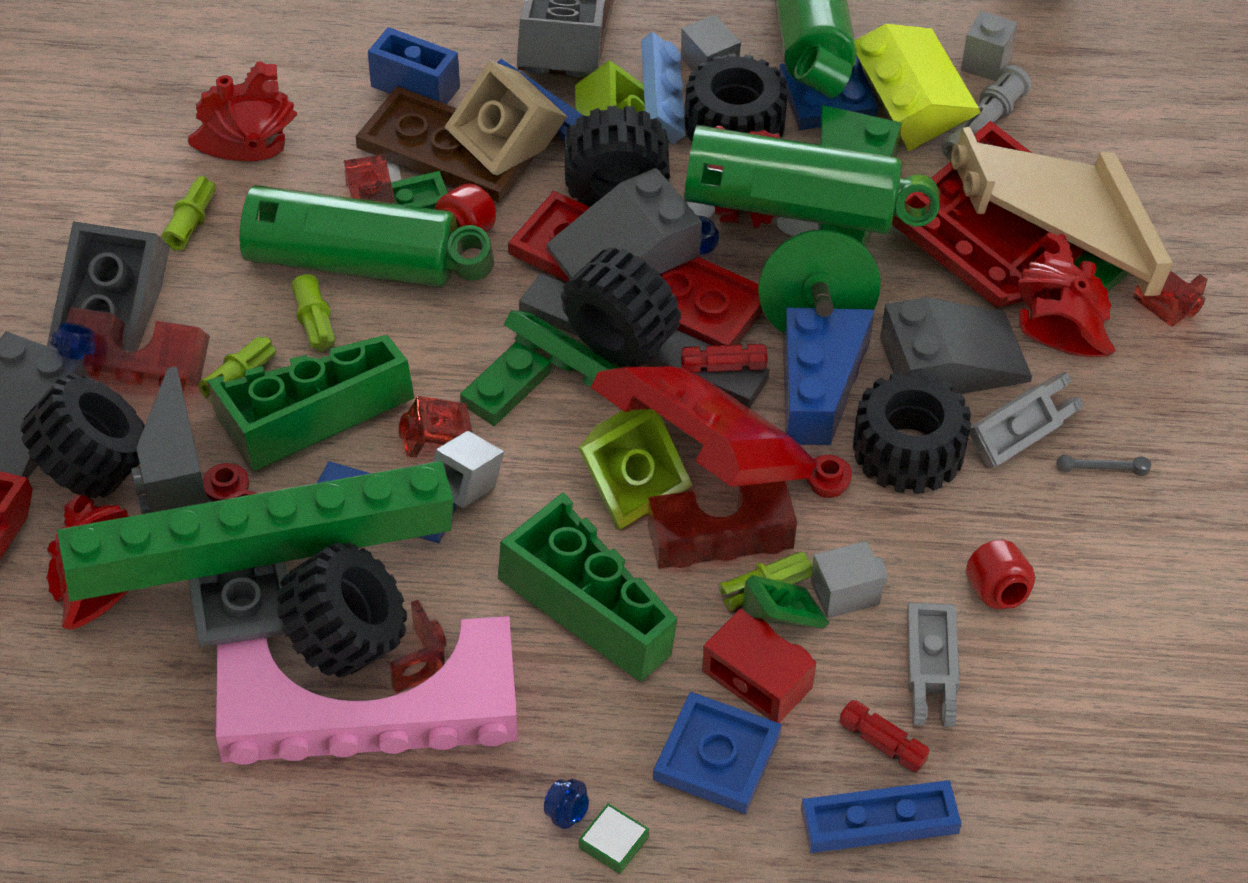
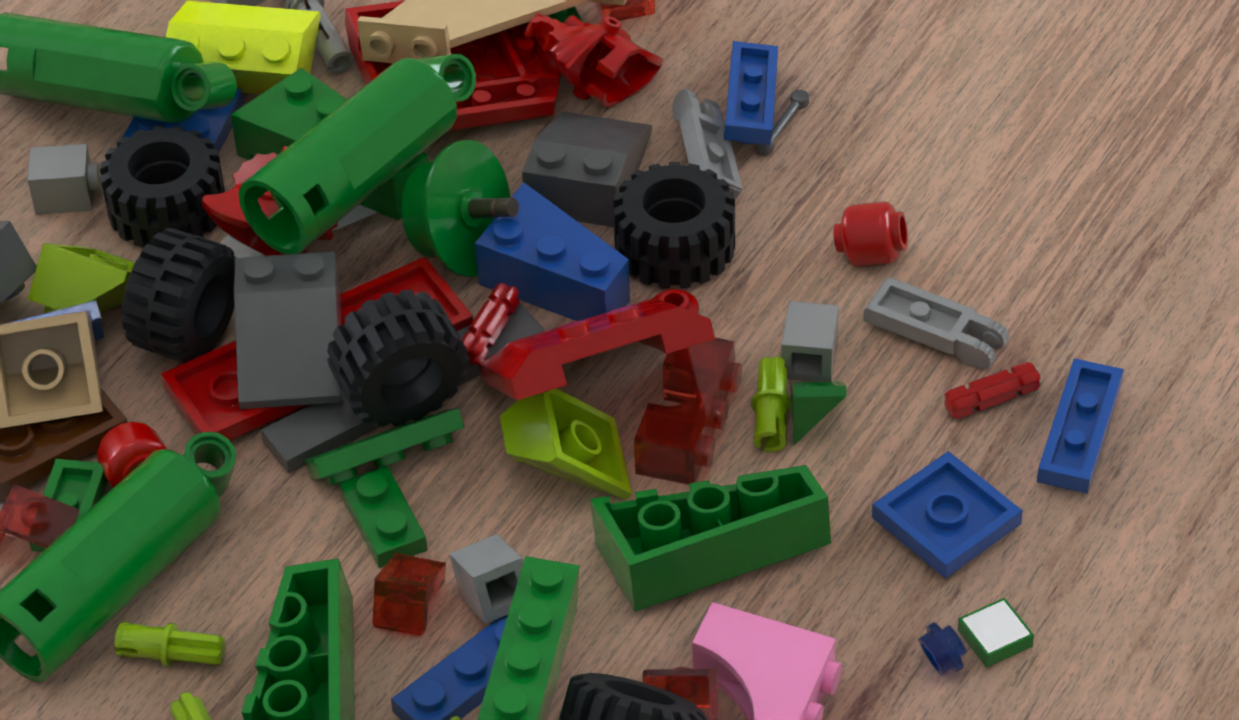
camera: 60 degrees left, 5 degrees down
light blue plate [641,32,685,144] -> none
red brick [702,608,816,723] -> none
none -> blue plate [723,41,778,145]

